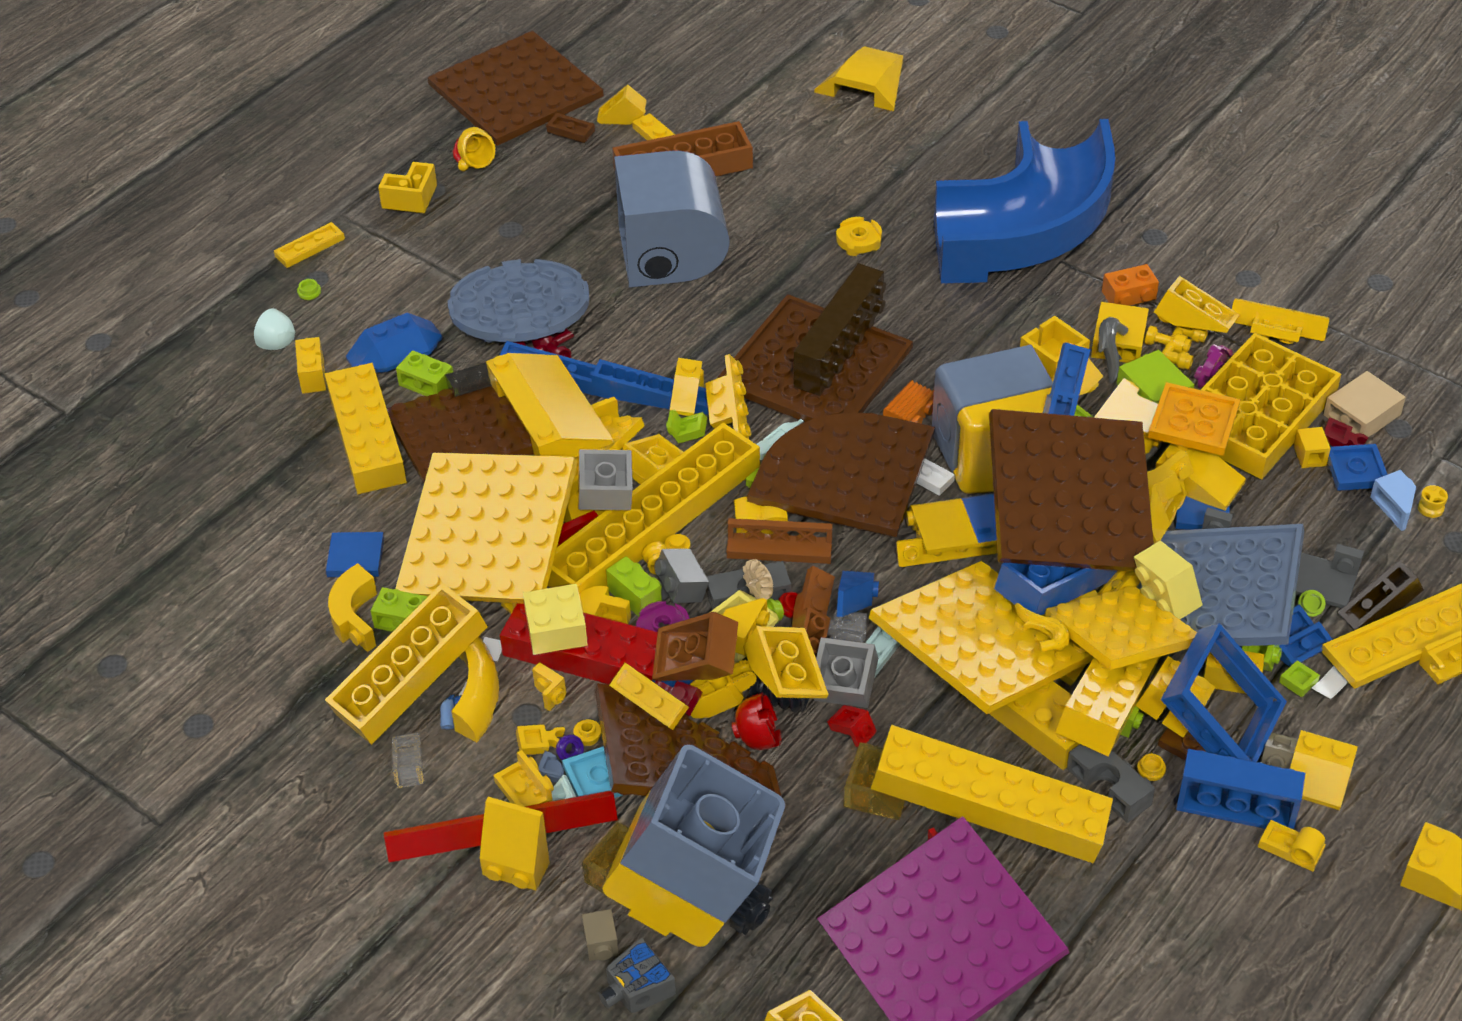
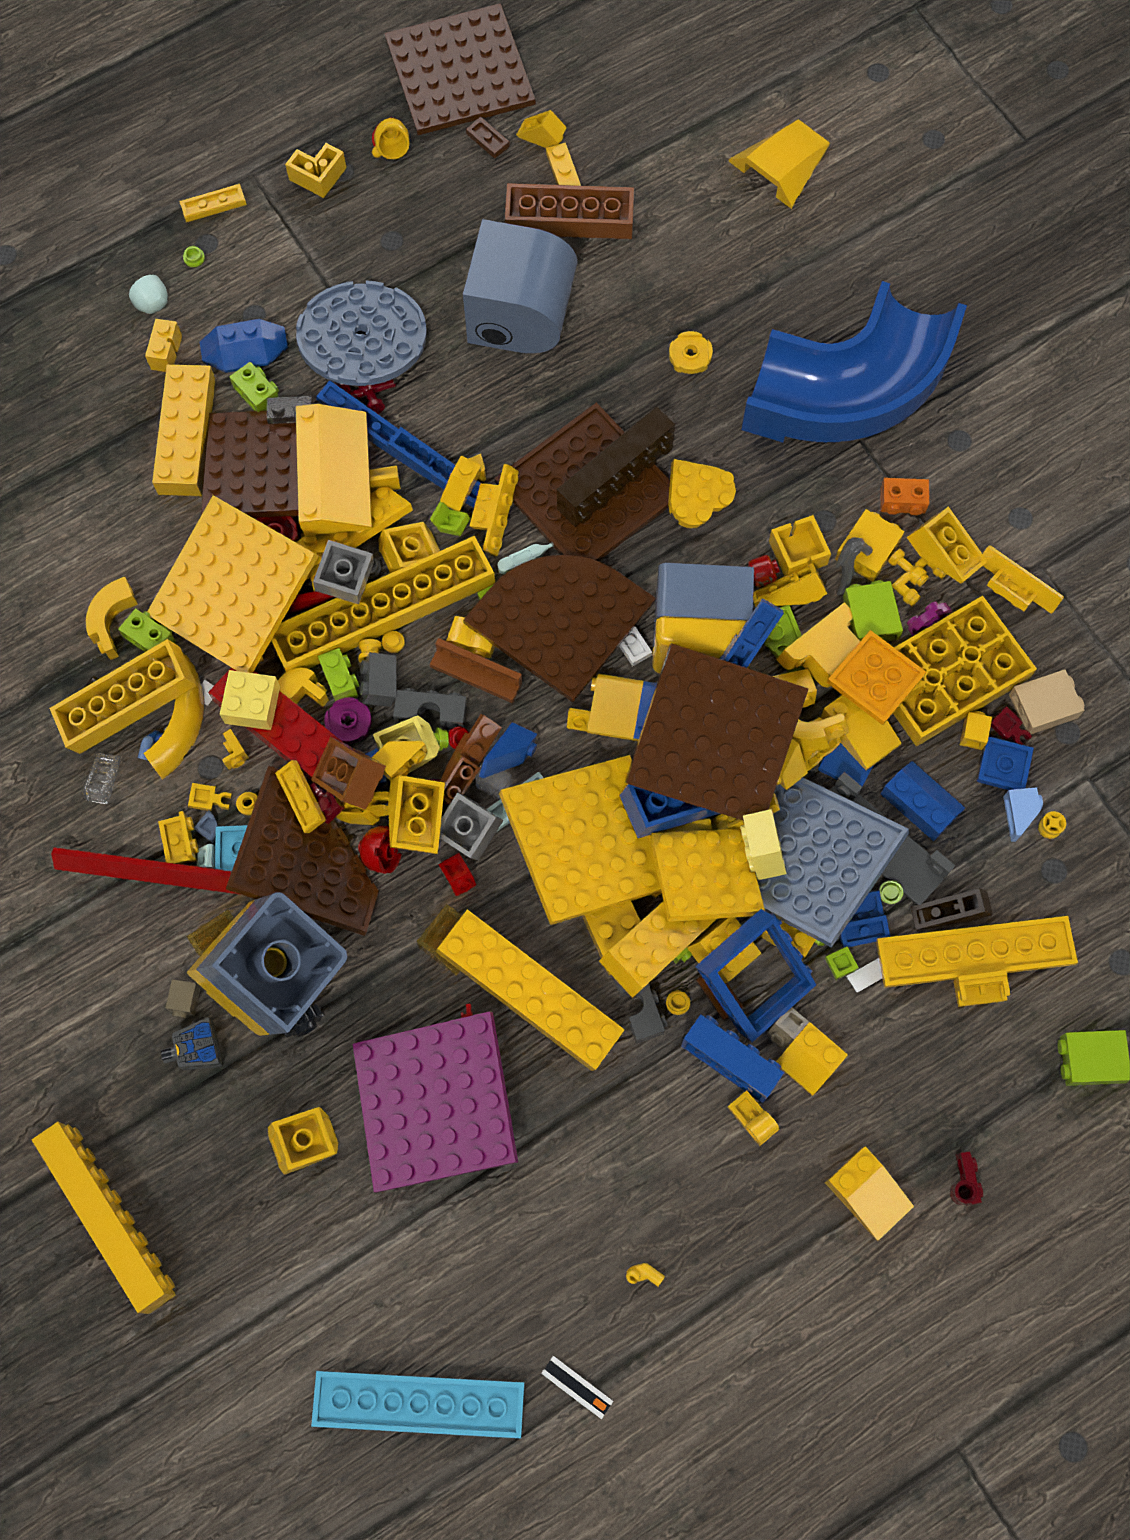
camera: 20 degrees right, 25 degrees up
blue tile [326,532,384,577] -> none
yellow slope [480,797,550,891] -> none
dark purple plate [556,734,584,760] -> none
tan gear [743,559,773,599] -> none
orange brick [883,380,934,424] -> none
yellow piece [1015,603,1070,652] -> none
none -> yellow plate [668,459,736,528]
none -> blue slope [881,761,965,841]

